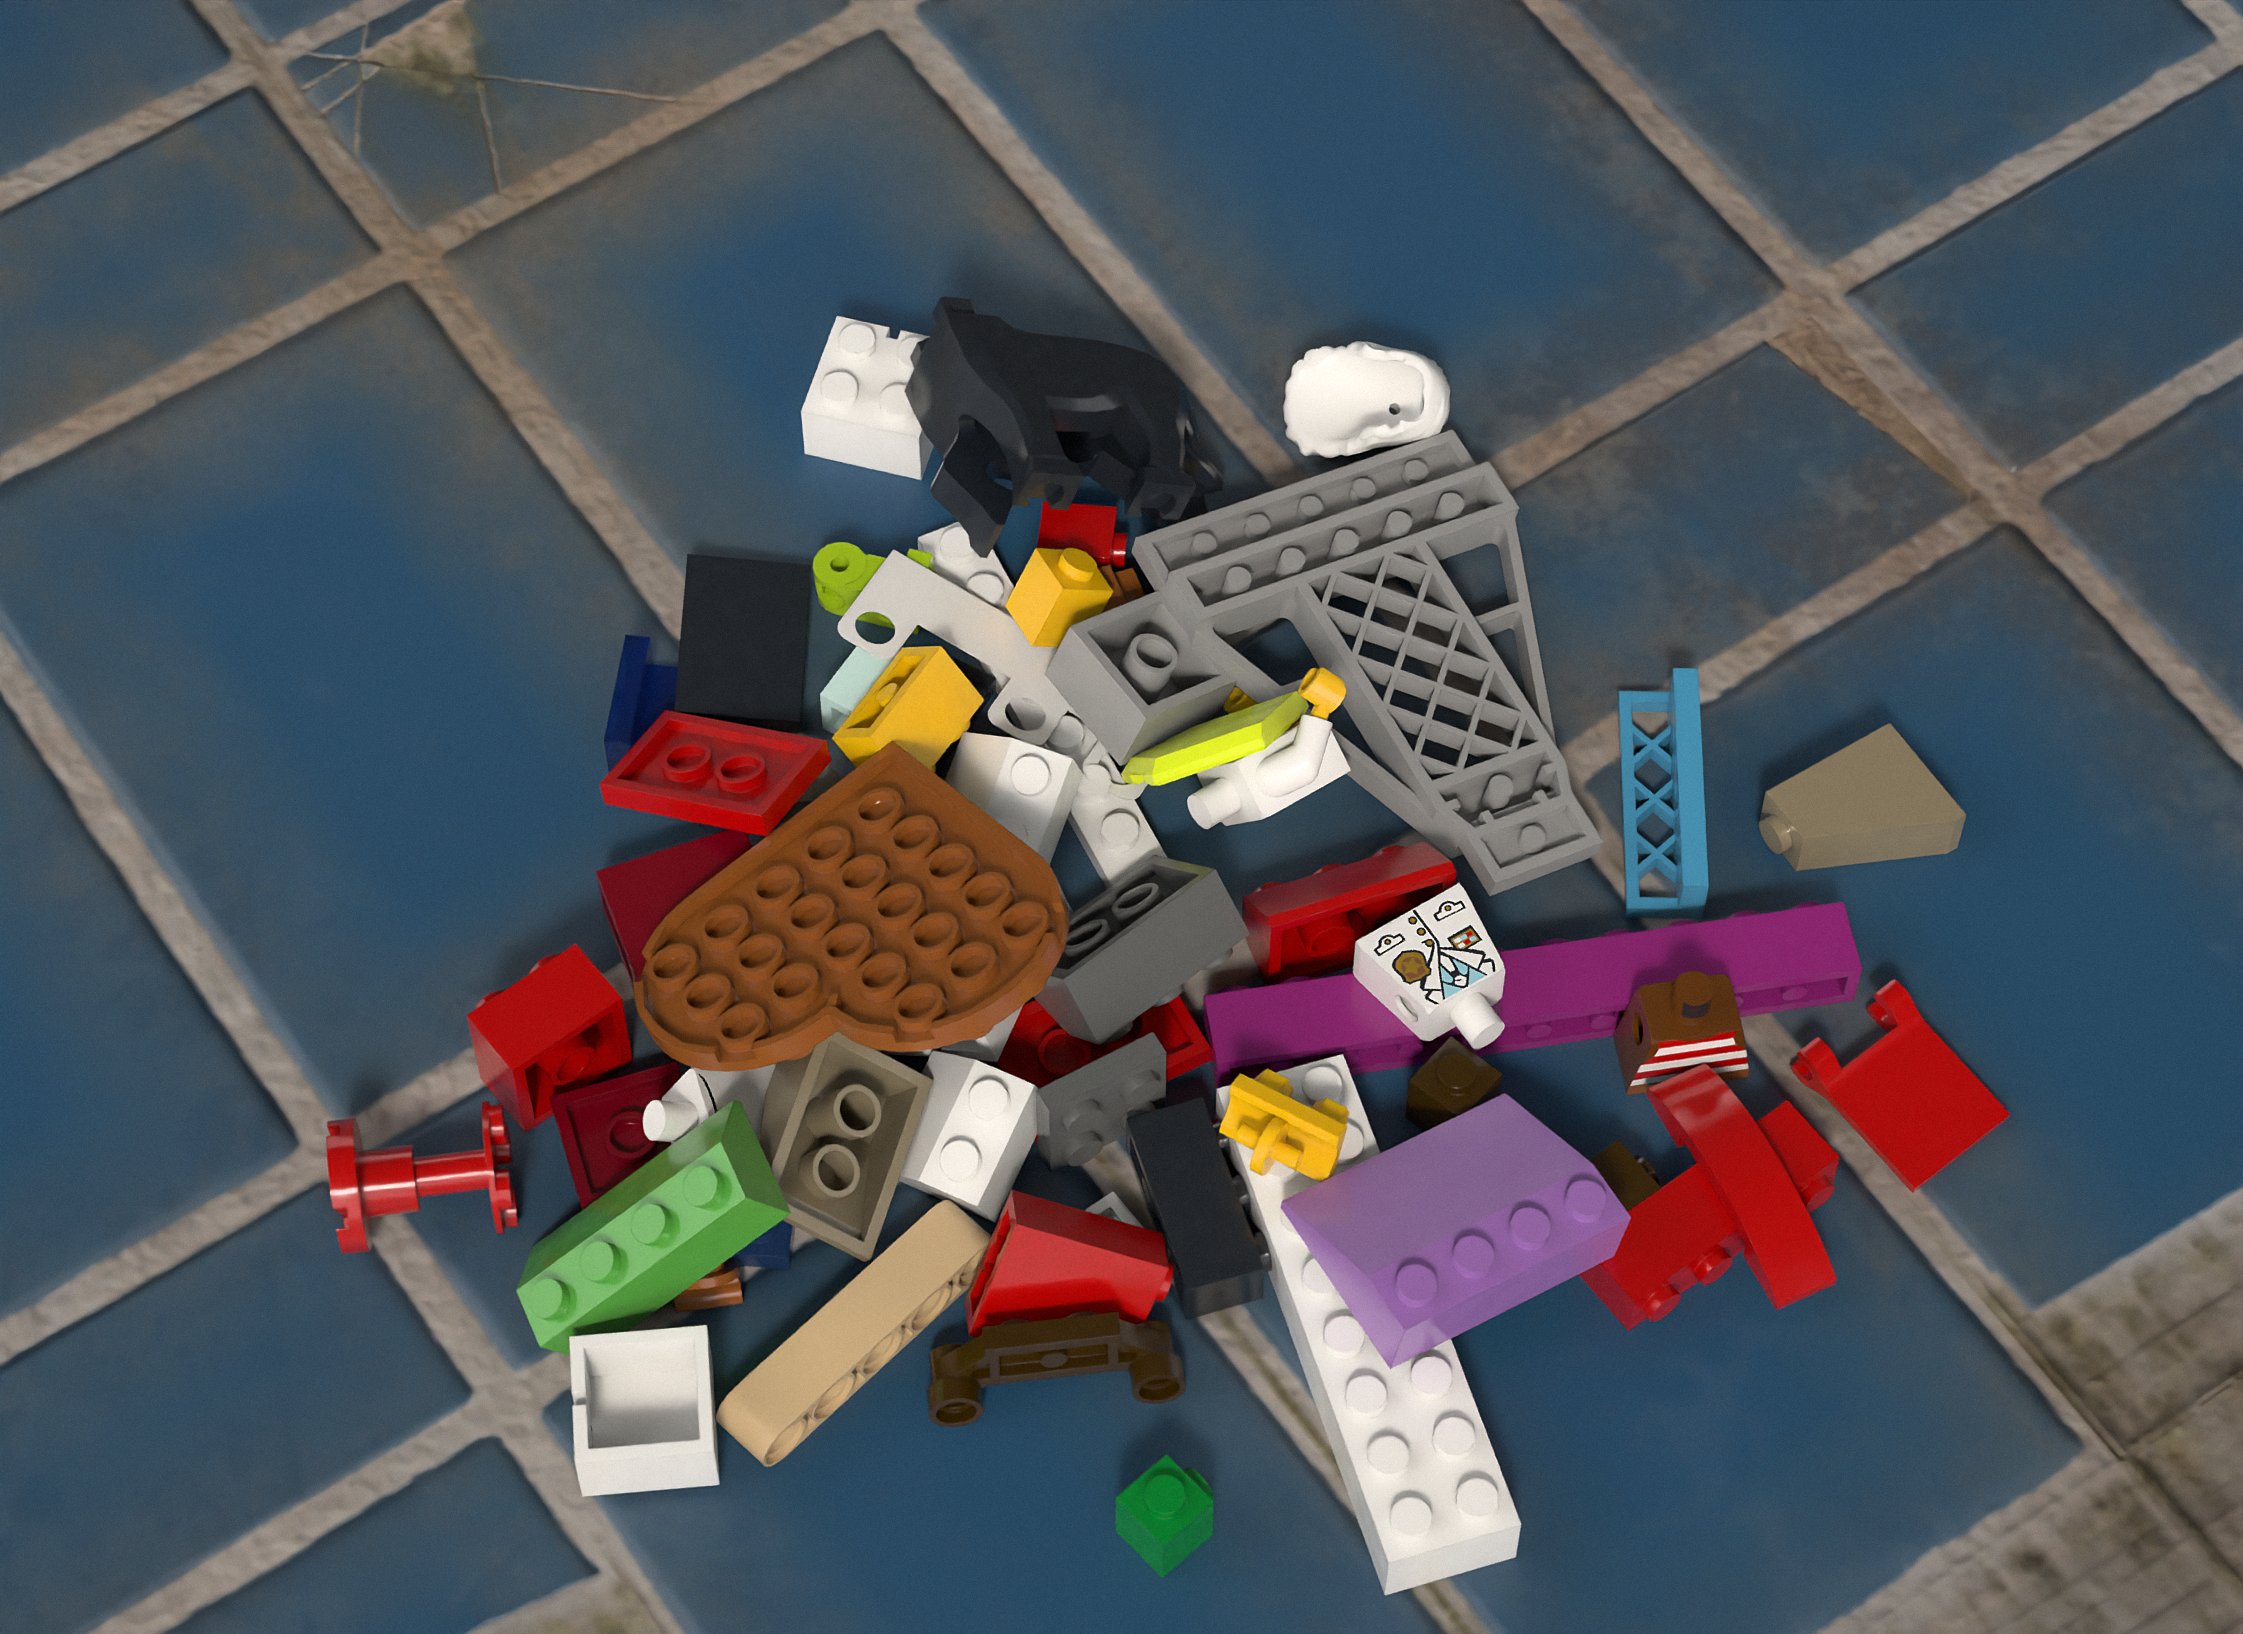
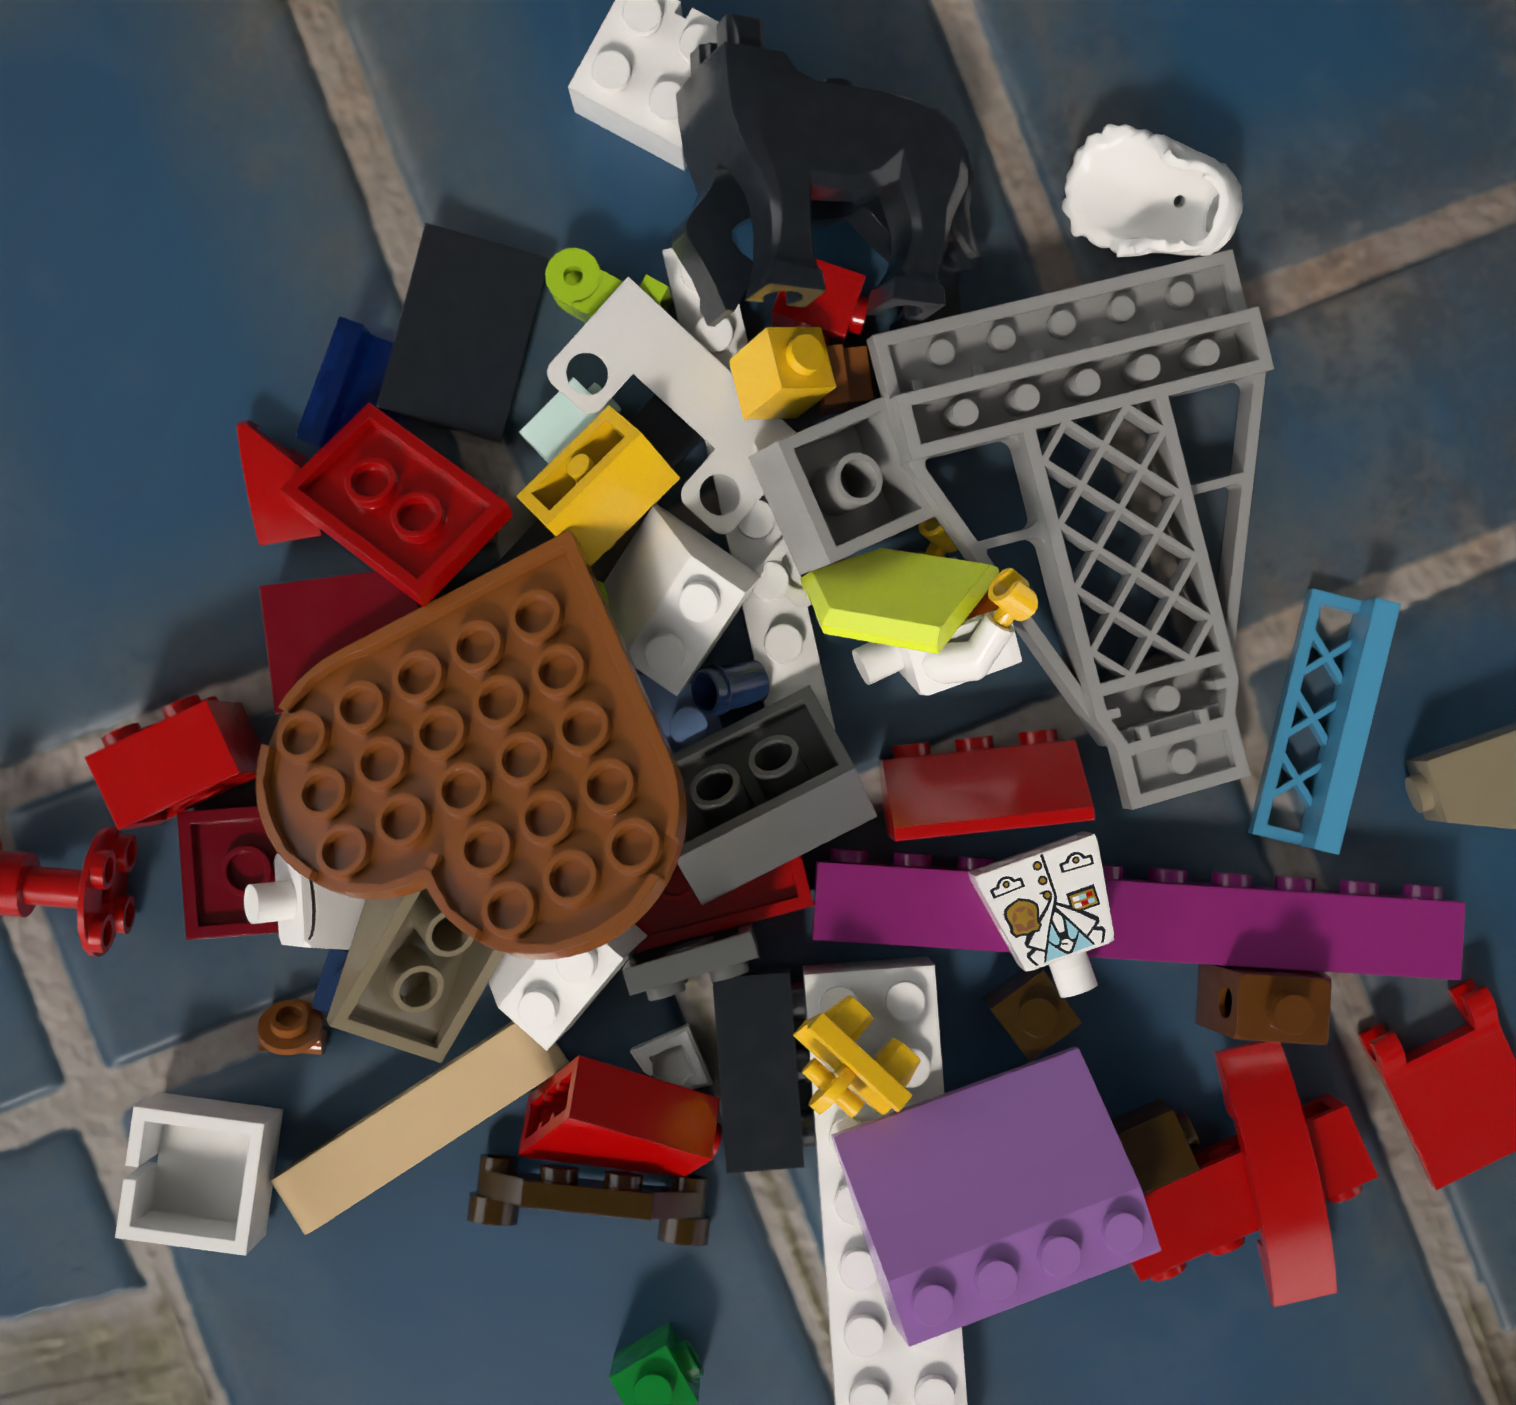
camera: 10 degrees right, 30 degrees up
bright green slope [516,1100,791,1356] -> none
none -> red slope [236,419,324,546]
none -> dark blue piece [691,660,769,715]

